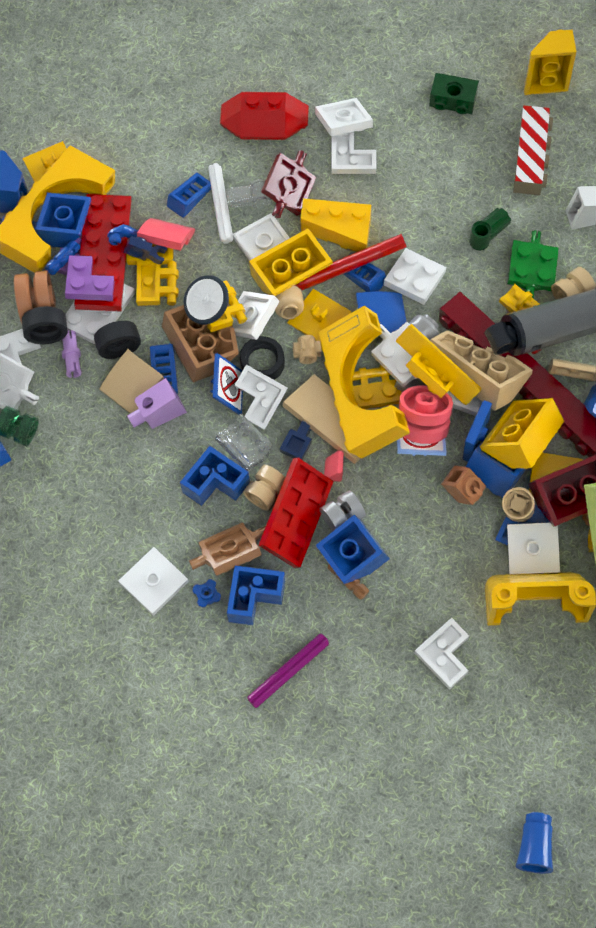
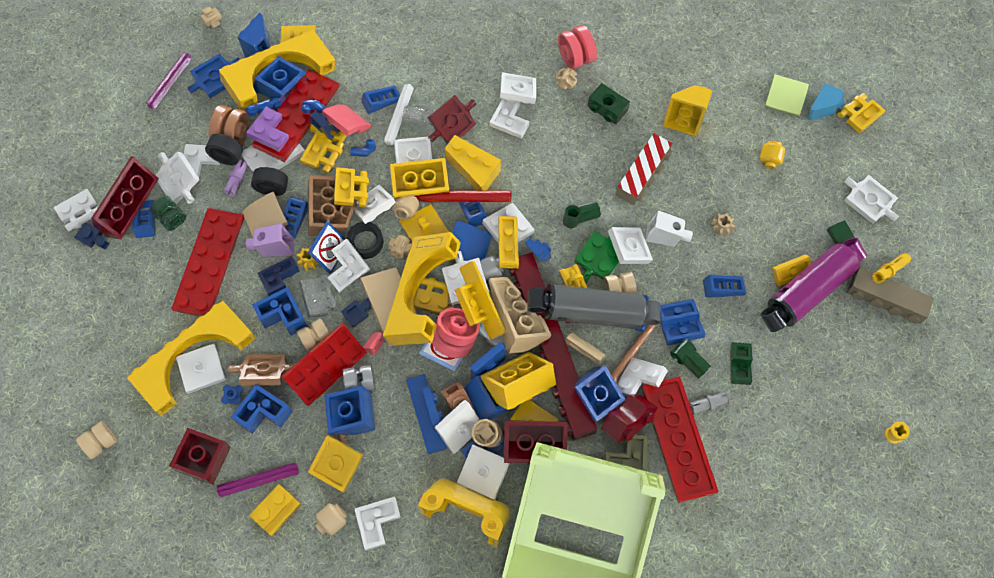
camera: 20 degrees right, 0 degrees up
white wheel [184,275,229,325] -> none
red wedge [220,92,309,140] -> none
none -> tan wheel [76,421,117,459]
none -> yellow arch [127,301,256,416]
none -> dark red brick [169,428,231,485]
none -> red plate [171,208,244,317]
none -> yellow plate [249,484,301,536]
none -> dark blue plate [258,256,300,296]
none -> yellow gear [297,248,319,271]
none -> yellow plate [308,435,364,492]
none -> tan head [315,503,347,535]
none -> blue arm [351,139,376,157]
none -> blue bracket [406,374,447,454]
none -> white plate [435,400,479,454]
none -> yellow tile [498,216,519,268]
none -> blue slope [525,237,551,261]
none -> tan gear [556,67,577,90]
none -> coral wheel [558,25,597,70]
none -> white plate [608,227,653,264]

